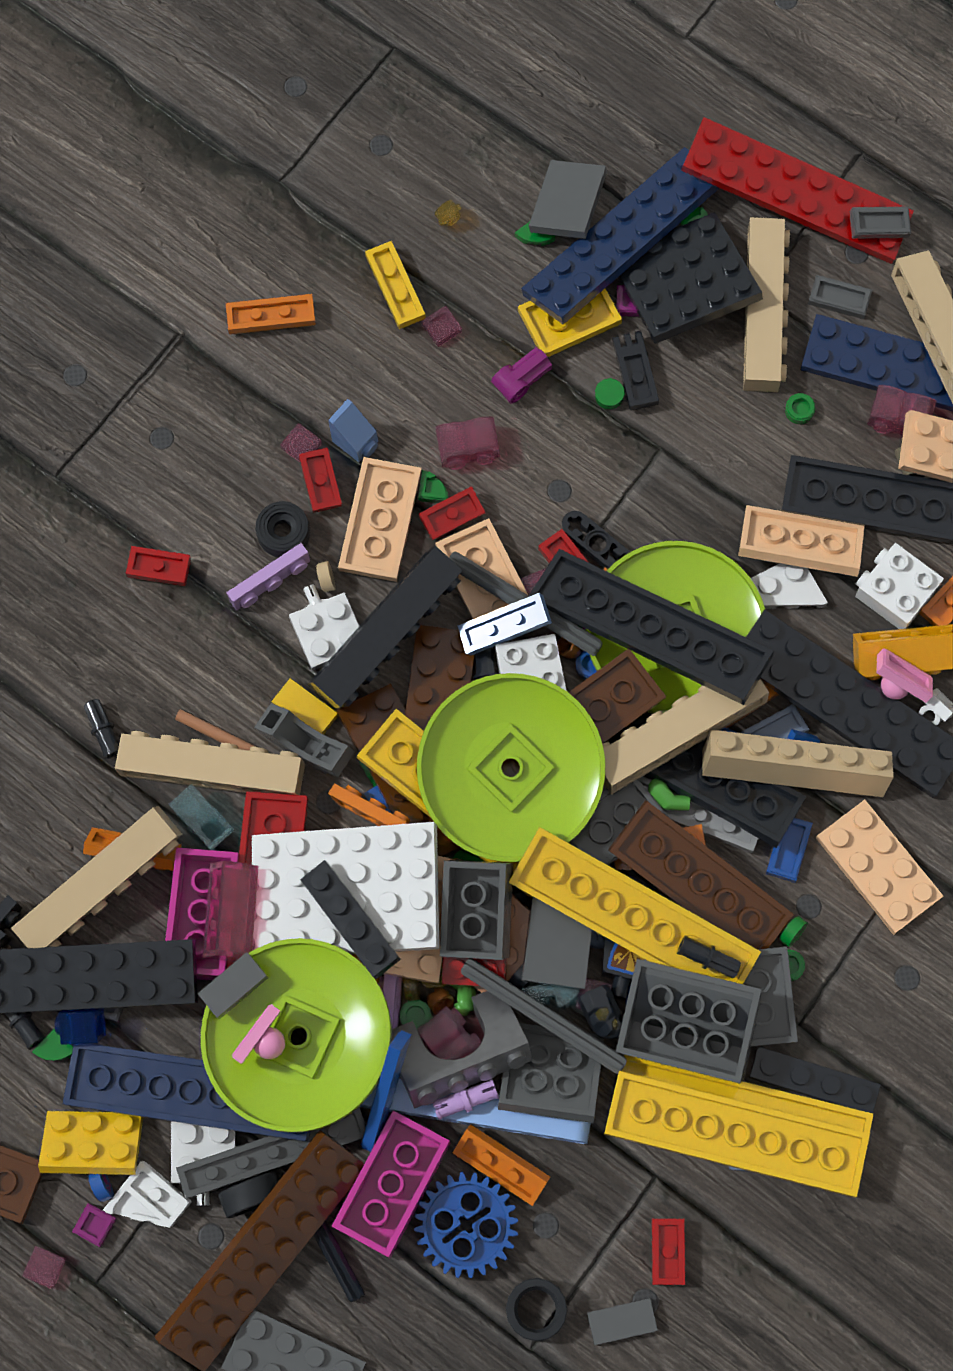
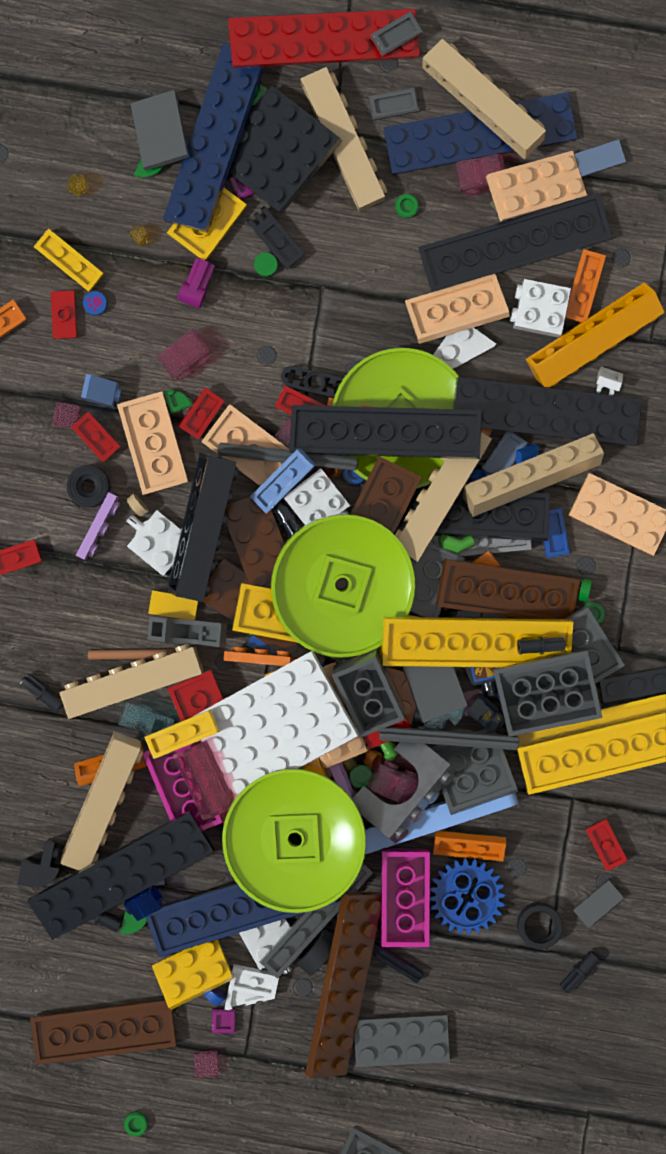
camera: 30 degrees left, 15 degrees up
dark grey tile [198,952,269,1019] -> none
bright pink tile [232,1004,285,1064] -> none
black plate [300,860,401,979] -> none
blue tile [361,1030,412,1152] -> none
clear pink tile [422,306,462,347] -> none
lavender pin [433,1079,499,1120] -> none
bright pink tile [876,648,933,703] -> none
none -> red plate [51,290,77,340]
none -> blue tile [83,291,107,316]
none -> clear yellow plate [128,225,150,247]
none -> yellow plate [145,710,220,759]

